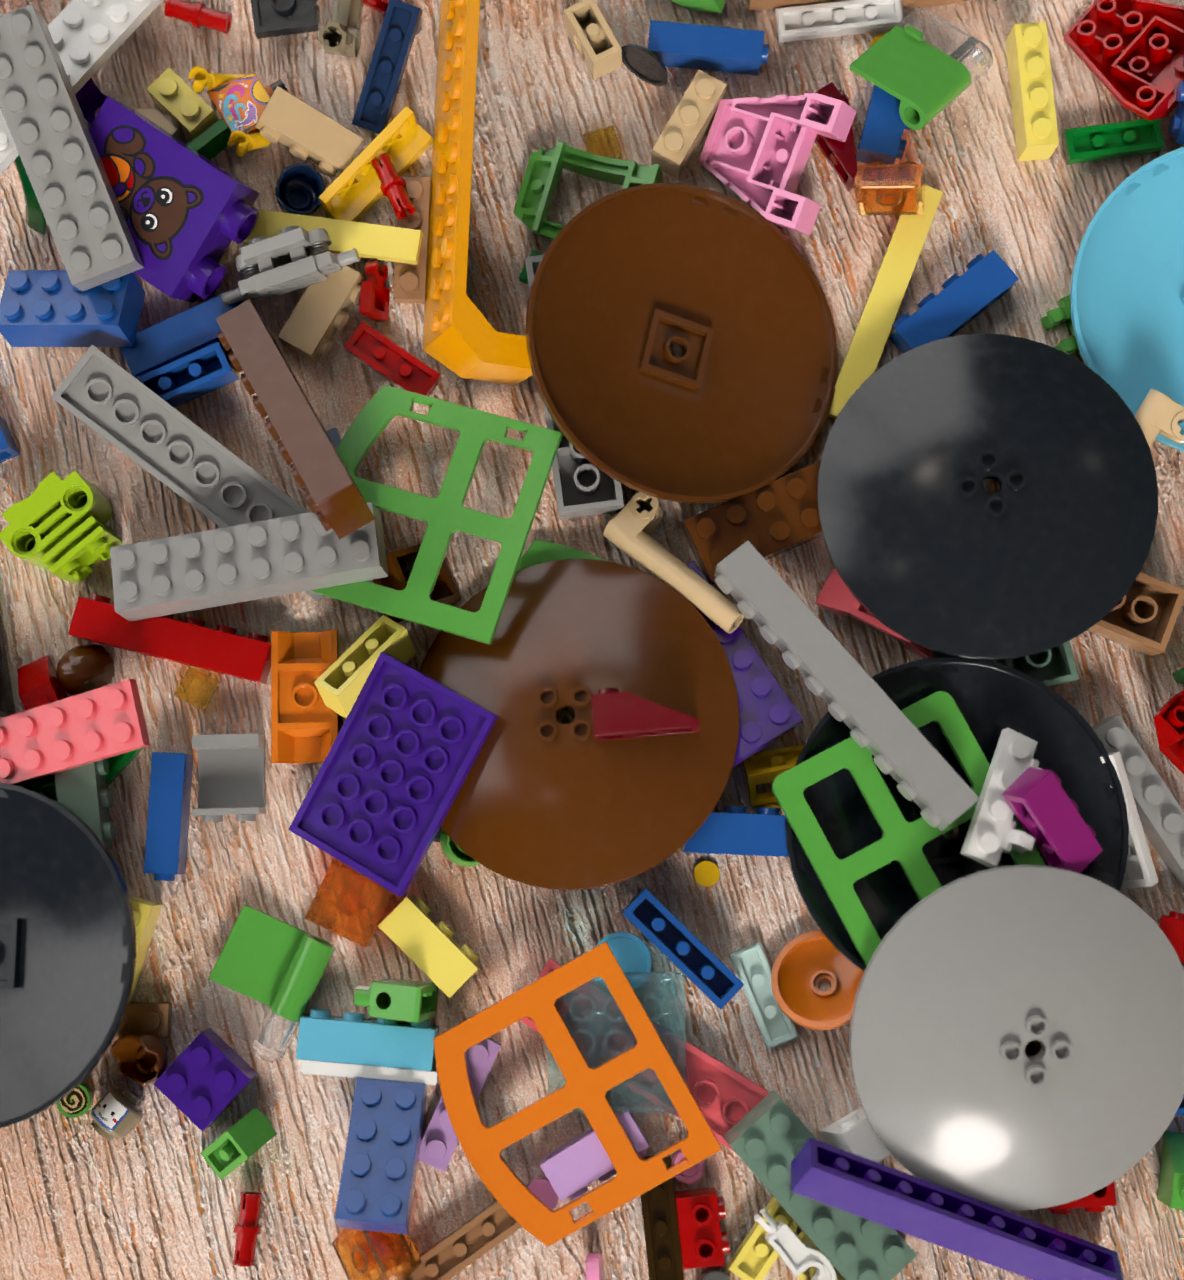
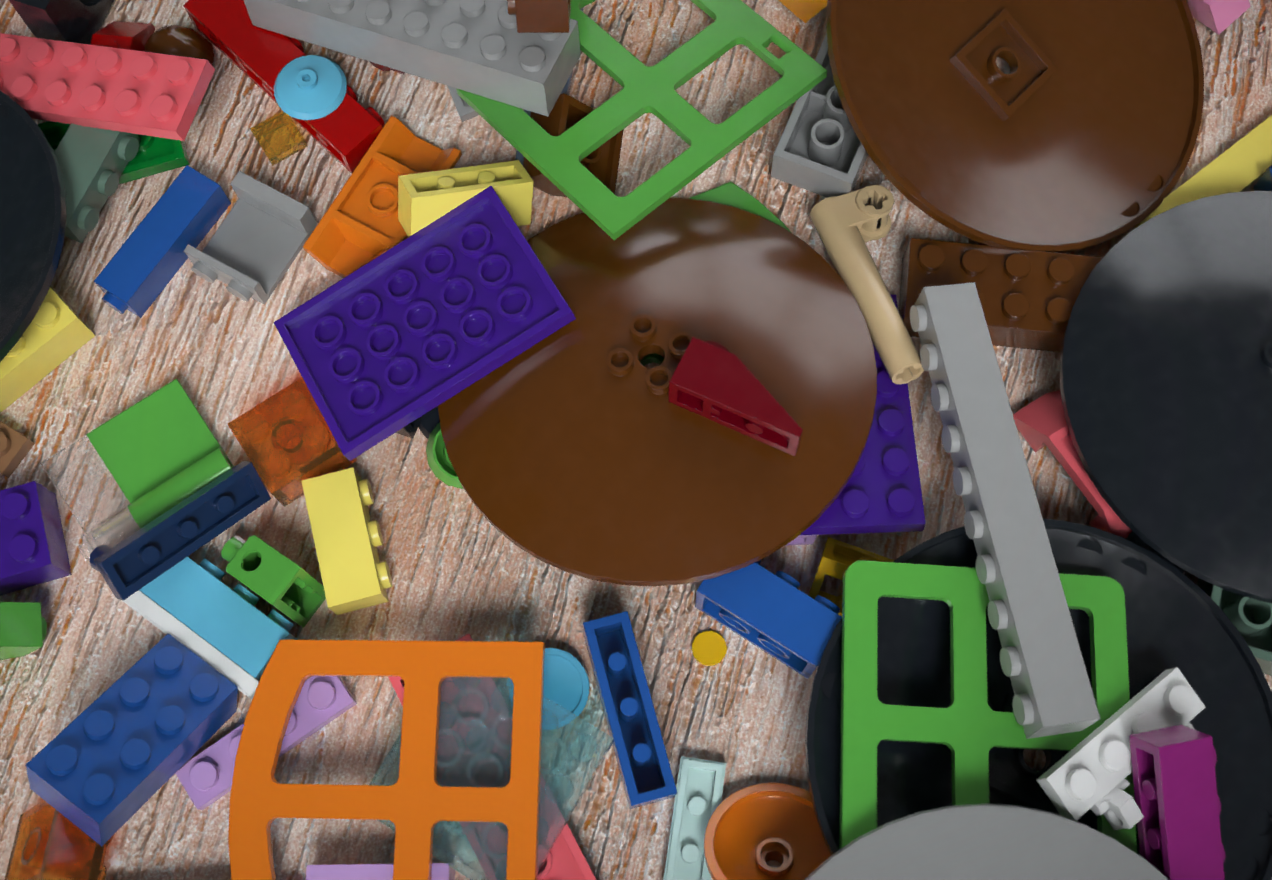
camera: 30 degrees right, 10 degrees down
none -> dark blue piece [90,460,271,601]
none -> medium azure piece [274,55,347,120]

